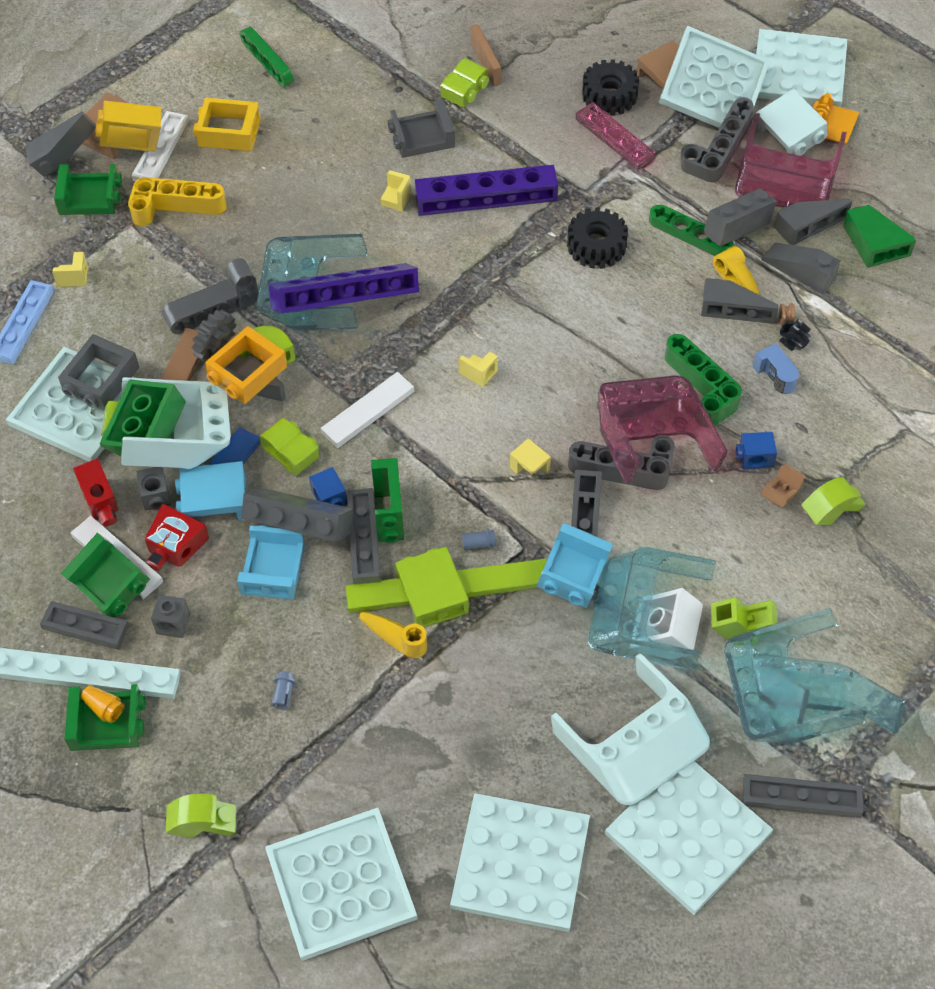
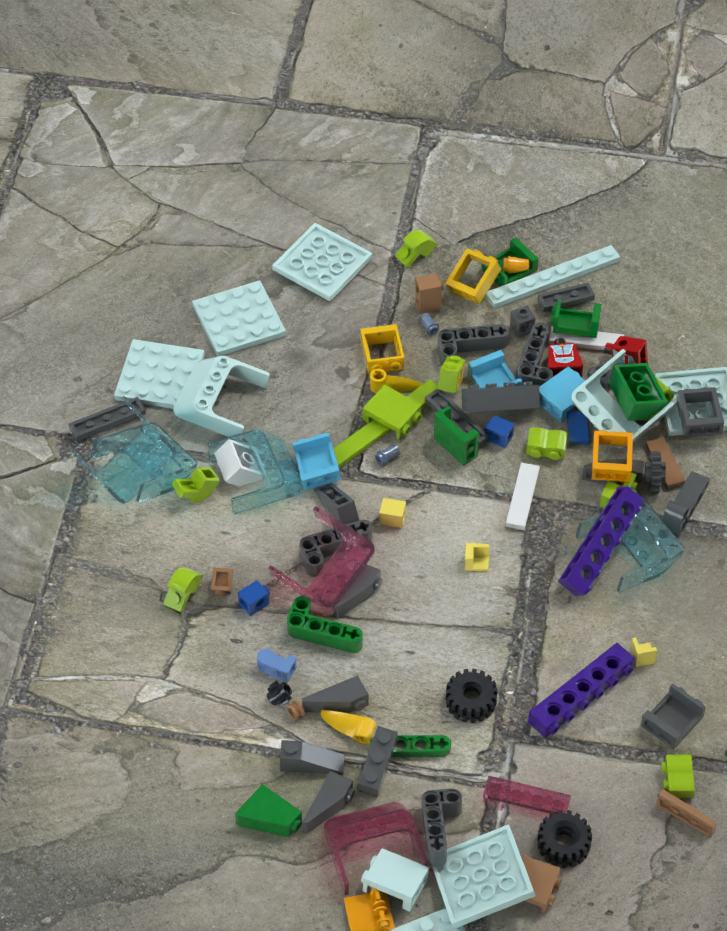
camera: 145 degrees right, 5 degrees down
none -> yellow window [360,324,404,374]
none -> medium nougat brick [415,273,444,315]
none -> lime brick [437,355,466,393]
none -> dark grey beam [438,324,509,365]
none -> yellow window [445,248,501,305]
none -> dark grey beam [517,323,553,387]

